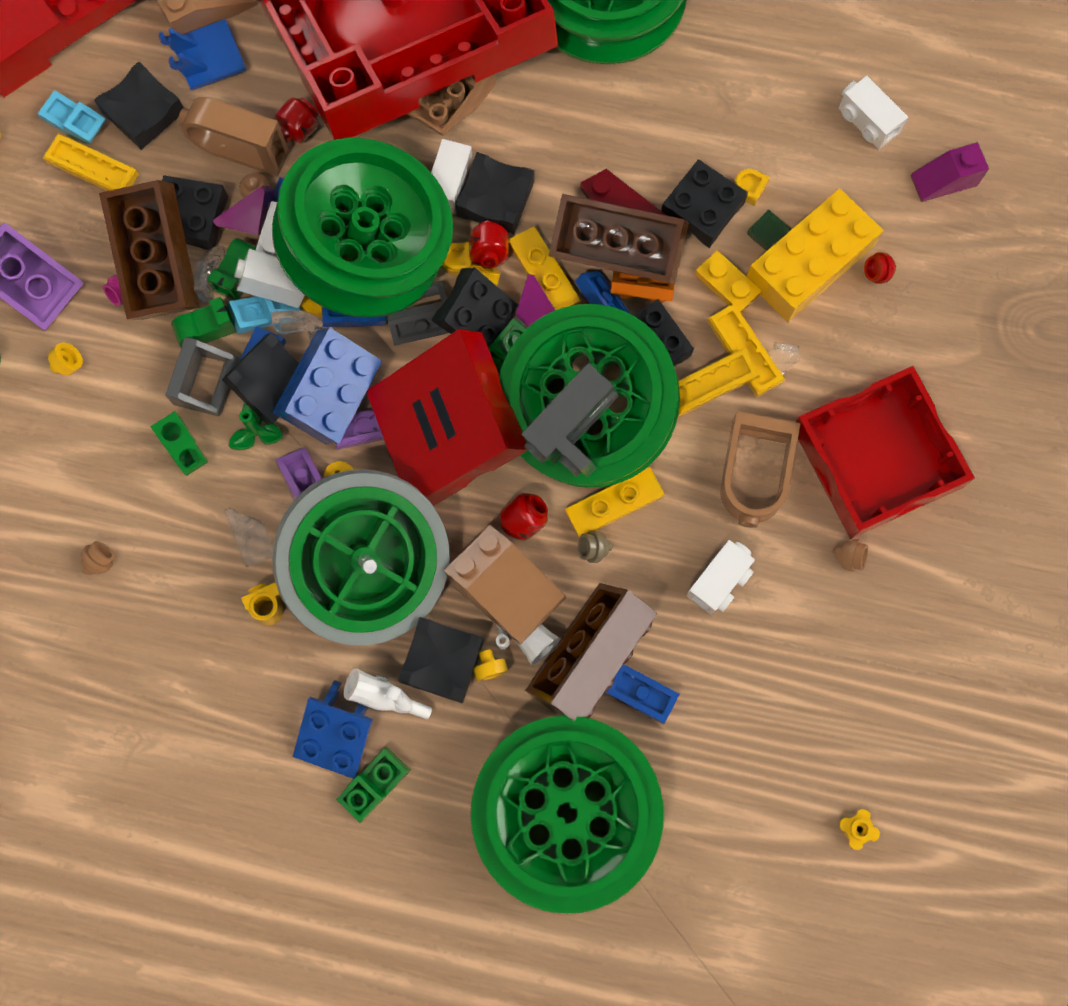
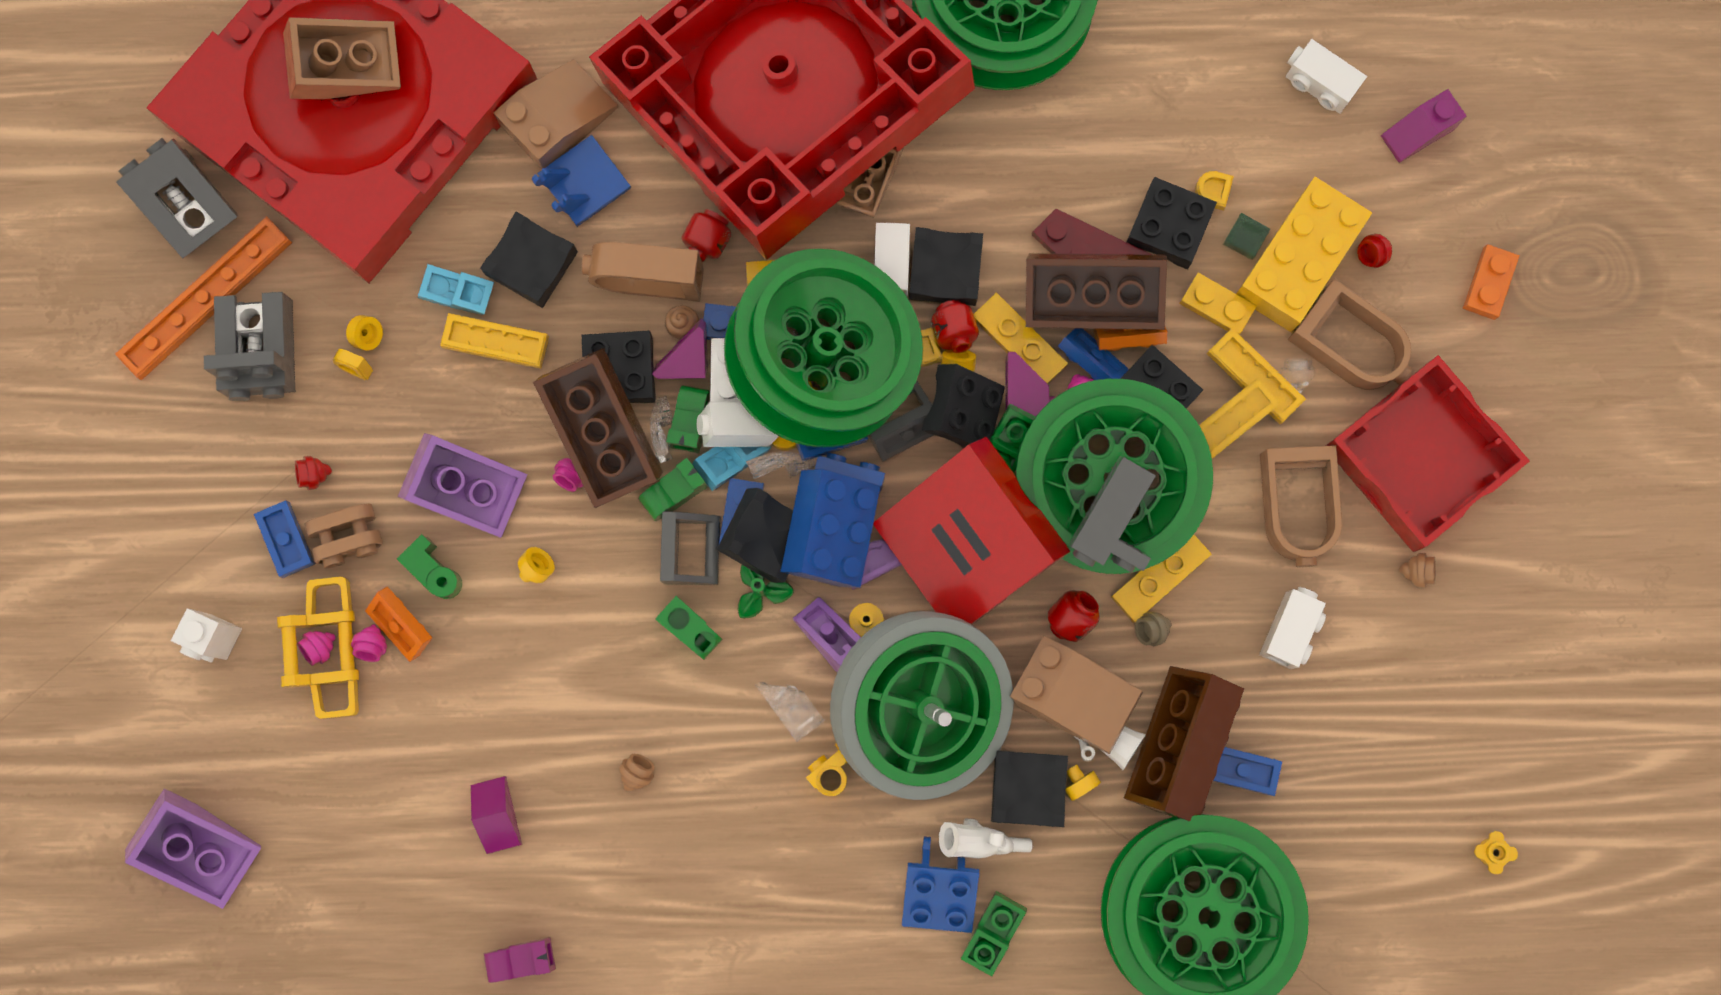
camera: 15 degrees left, 5 degrees up
none -> blue plate [815,453,885,491]
none -> medium nougat window [1288,279,1412,390]
none -> orange plate [1463,244,1520,320]

